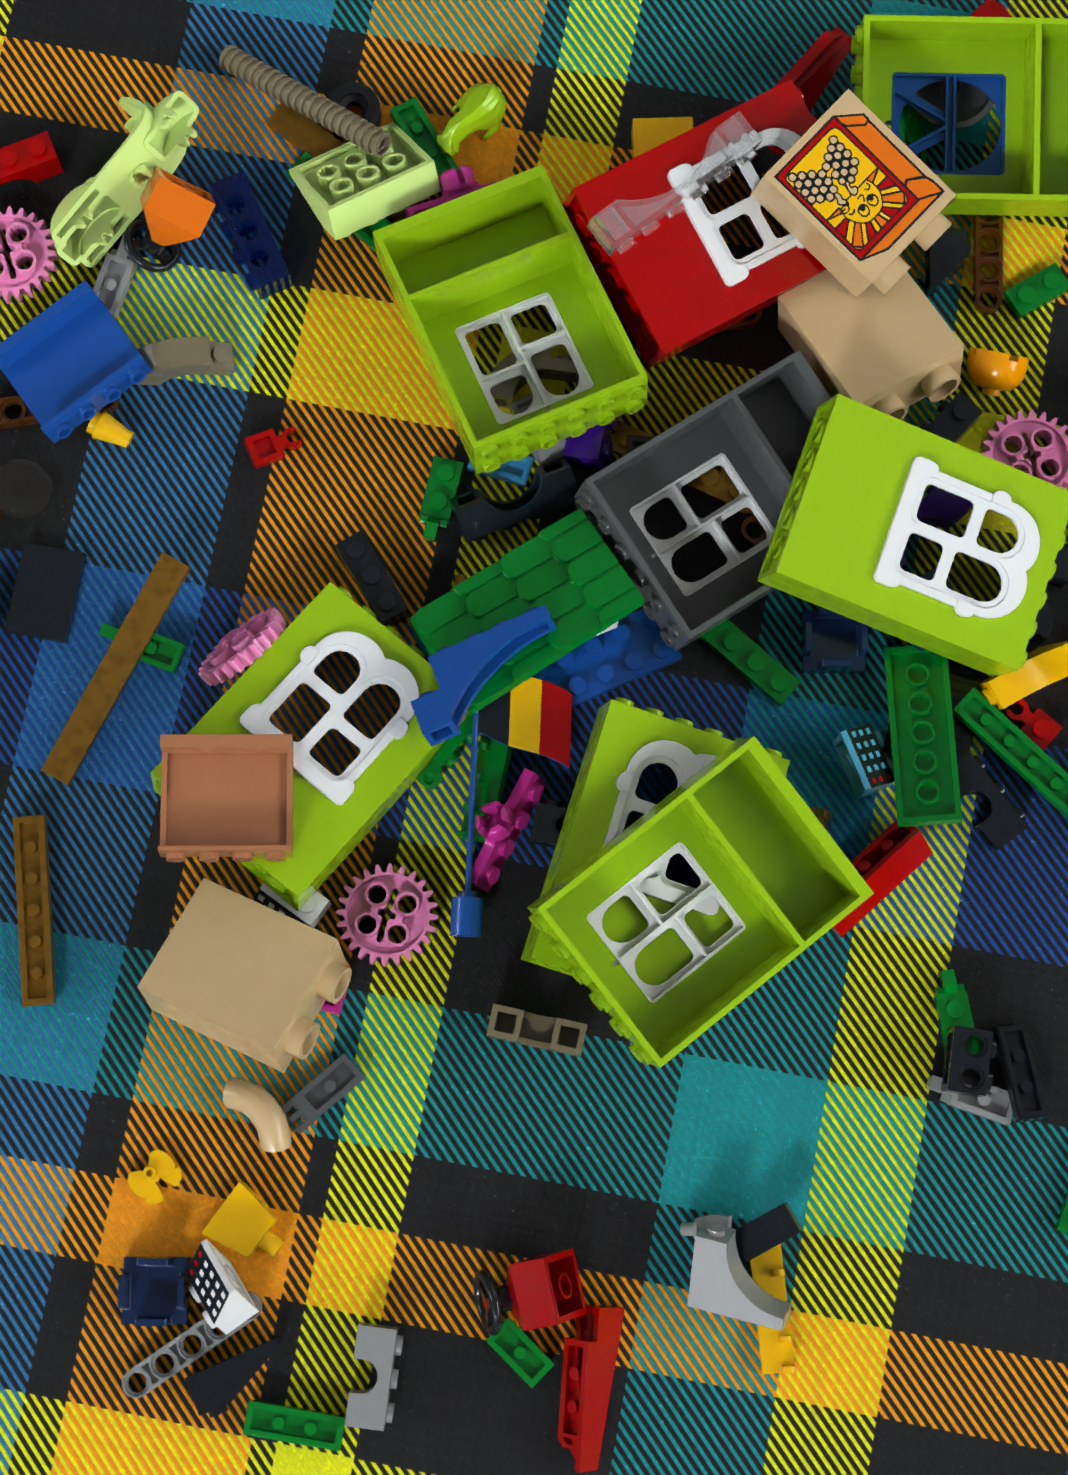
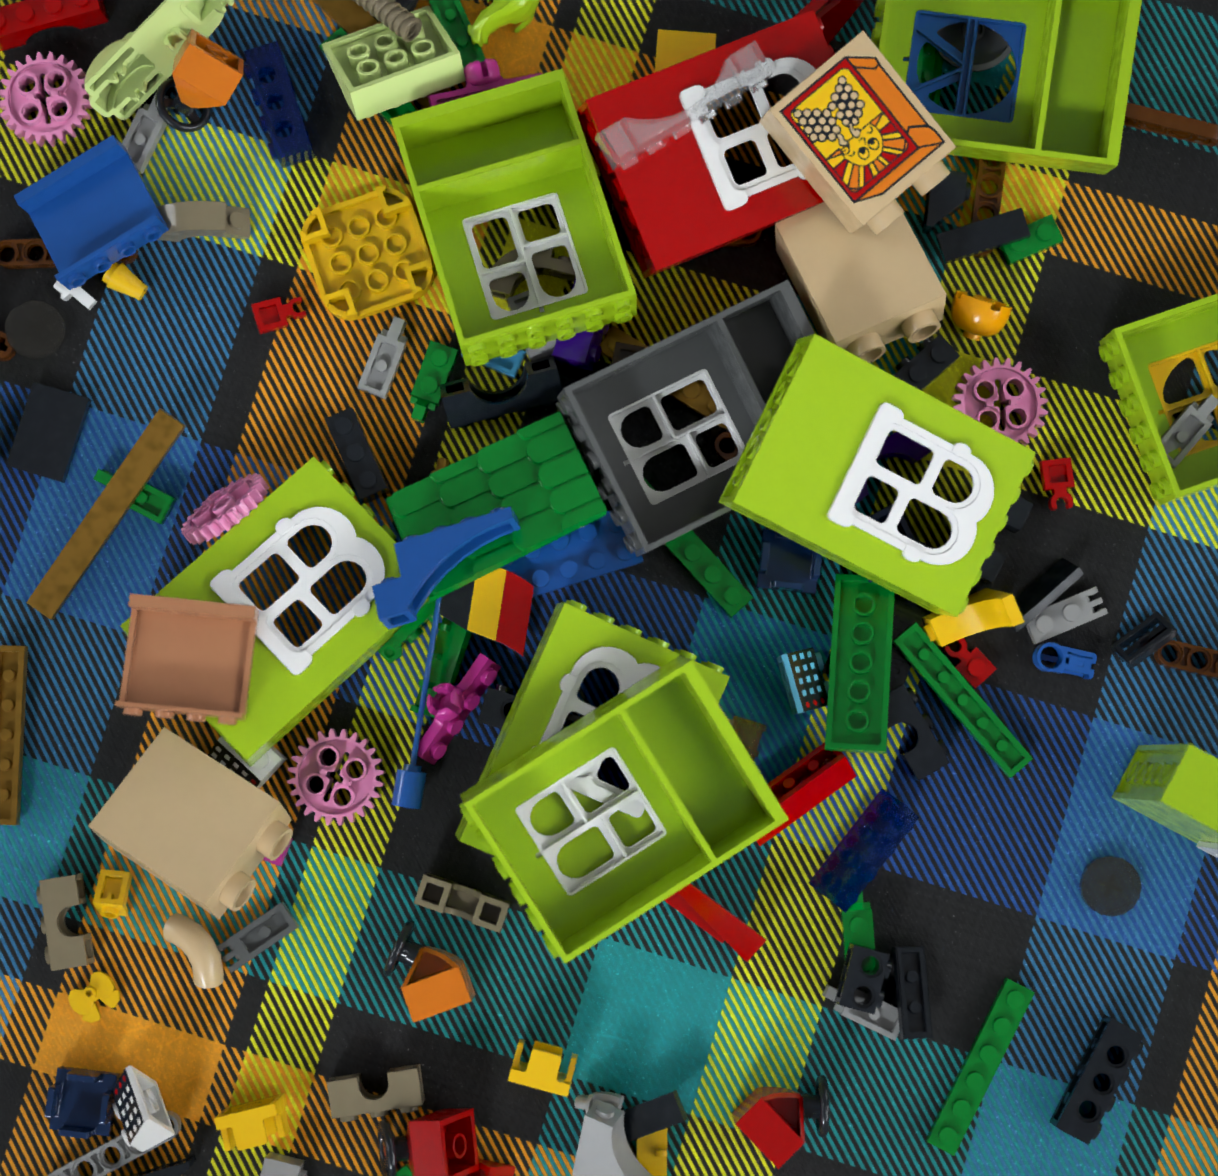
camera: 10 degrees right, 5 degrees up
yellow torso [201,1181,285,1258] -> none
none -> dark tan arch [36,873,95,971]
none -> white piece [53,281,97,310]
none -> yellow bracket [93,869,132,919]
none -> yellow panel [214,1093,290,1151]
none -> yellow tile [300,185,435,321]
none -> dark tan arch [327,1064,425,1122]
none -> light grey hinge [357,316,408,400]
none -> orange piece [383,920,476,1023]
none -> yellow panel [508,1039,578,1097]
none -> red wedge [664,883,766,962]
none -> red piece [731,1075,829,1169]
none -> clear blue brick [809,789,919,913]
none -> black tile [936,208,1031,264]

